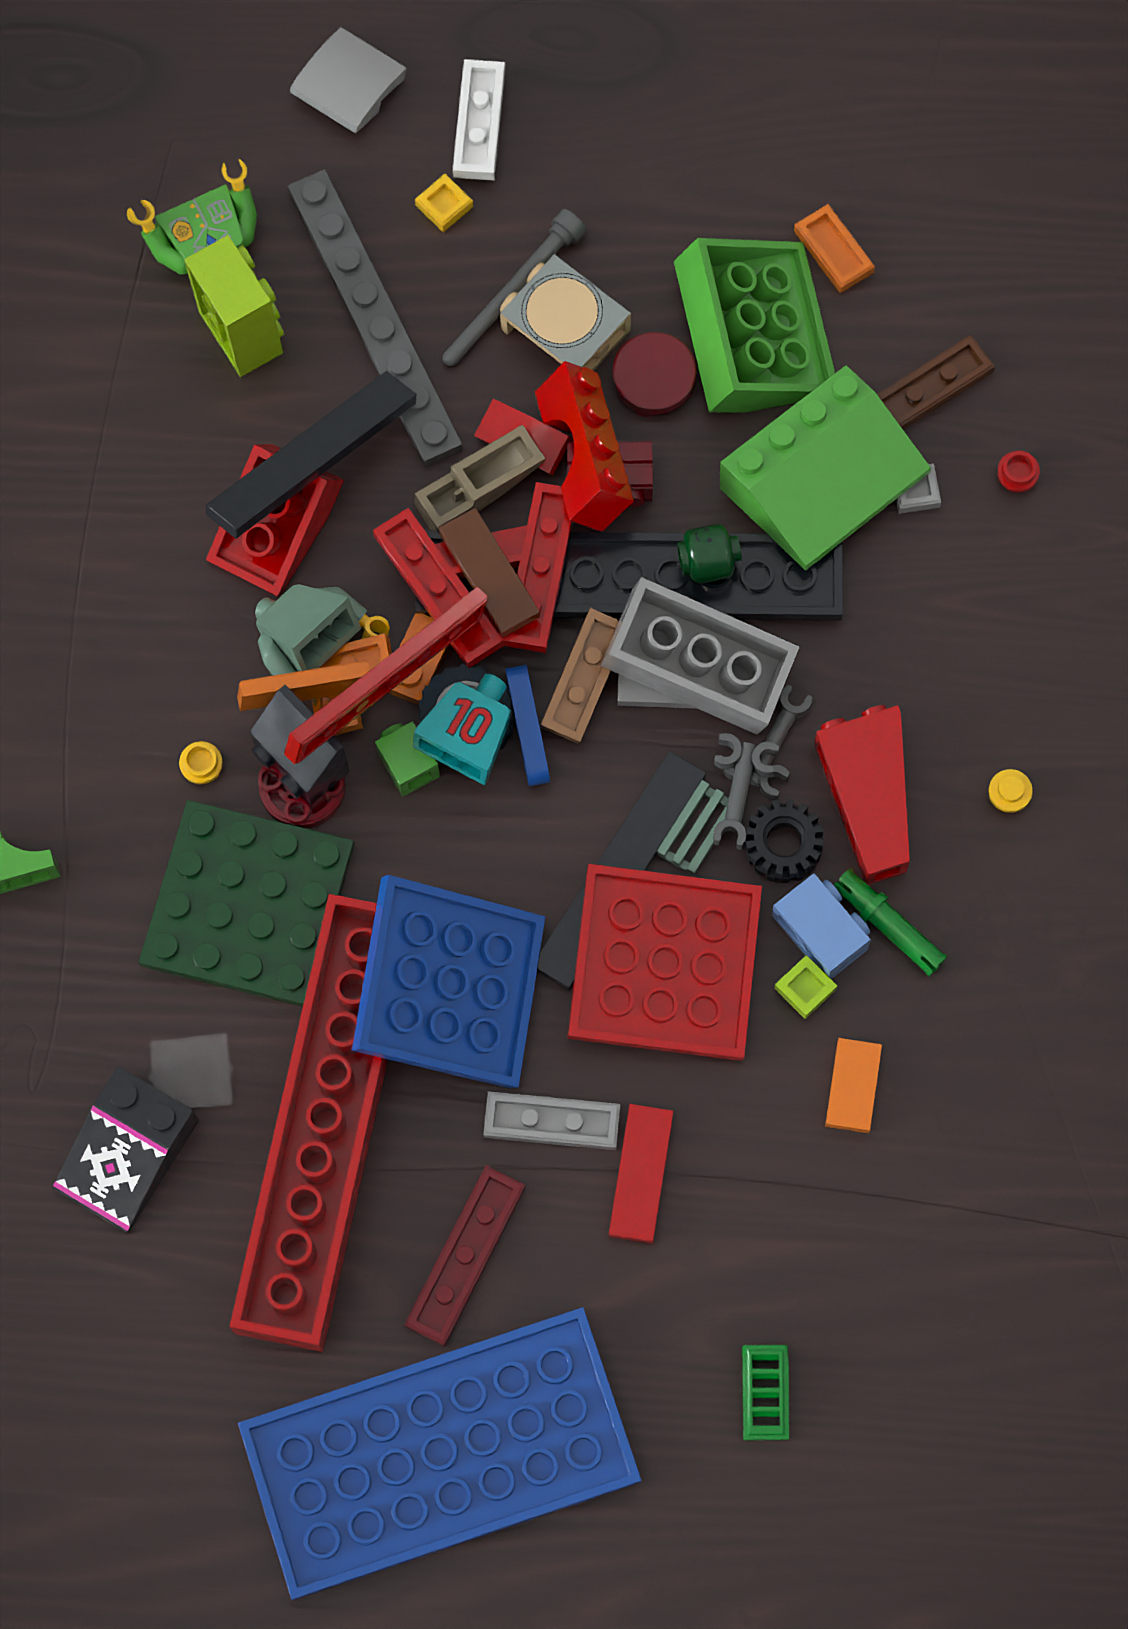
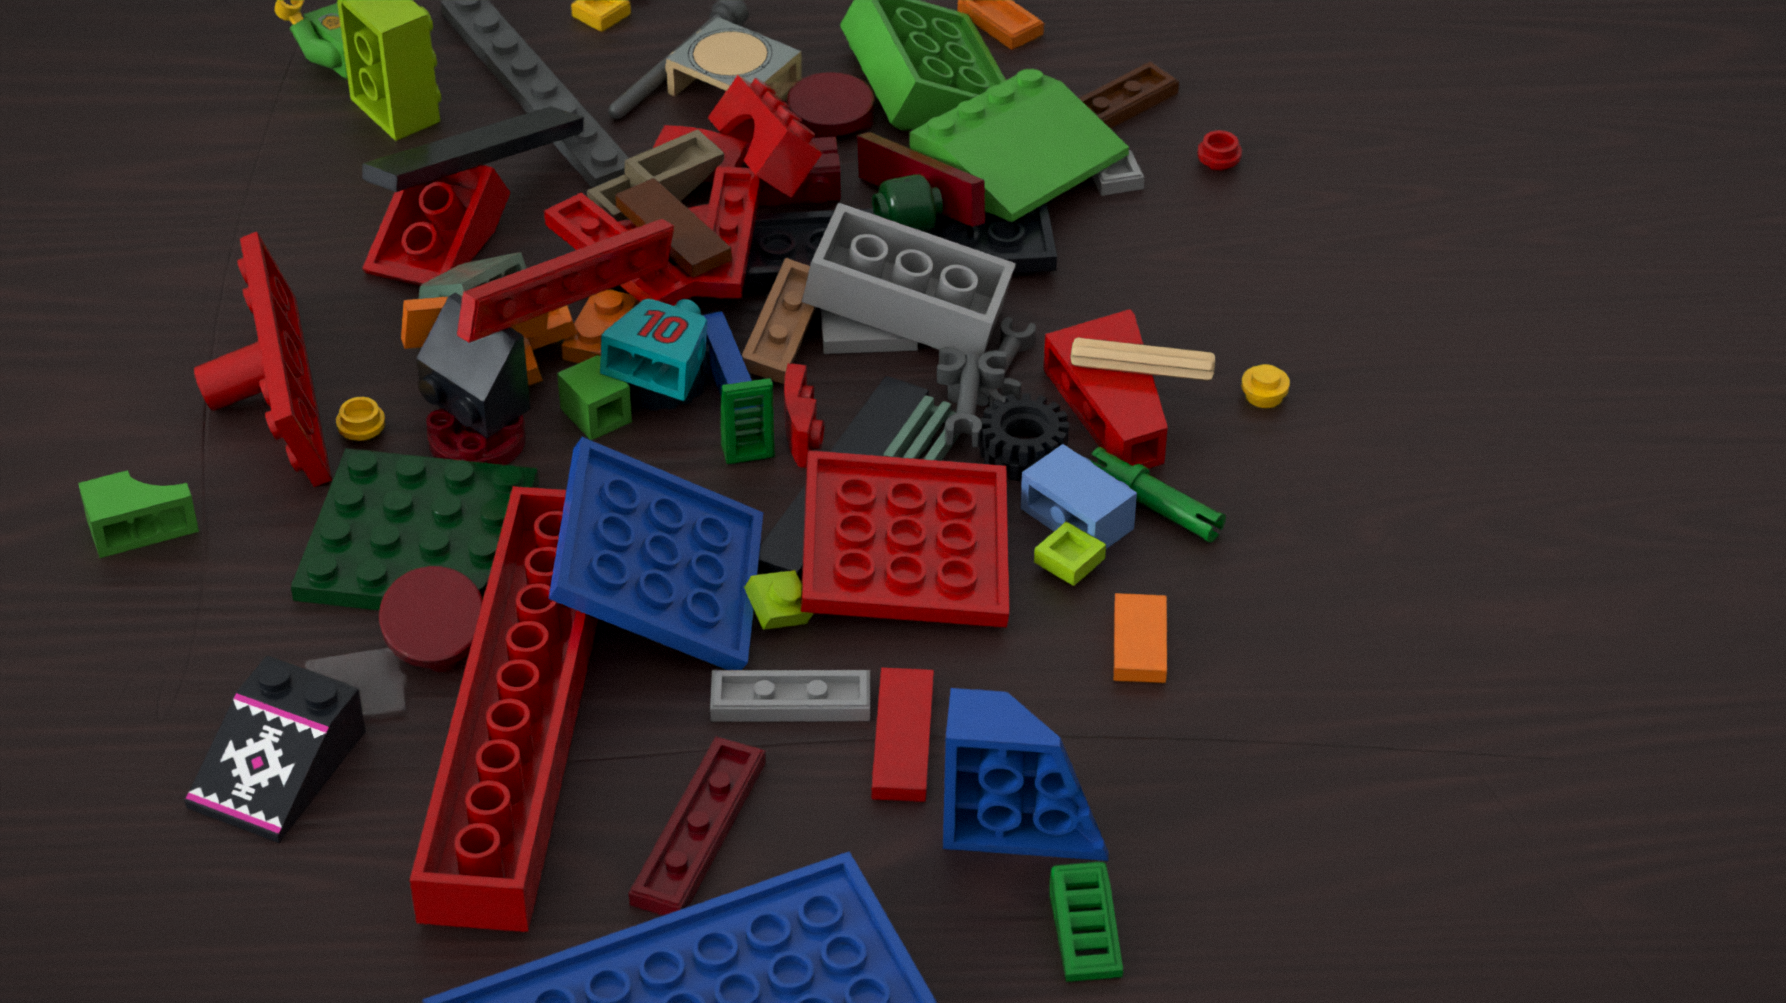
camera: 10 degrees left, 30 degrees down
none -> red plate [194,231,332,487]
none -> dark red tile [379,566,483,672]
none -> green slope [720,378,775,464]
none -> lime plate [744,570,814,630]
none -> red slope [784,363,825,468]
none -> dark red tile [857,132,985,227]
none -> blue wedge [943,688,1109,861]
none -> tan axle [1071,337,1216,381]

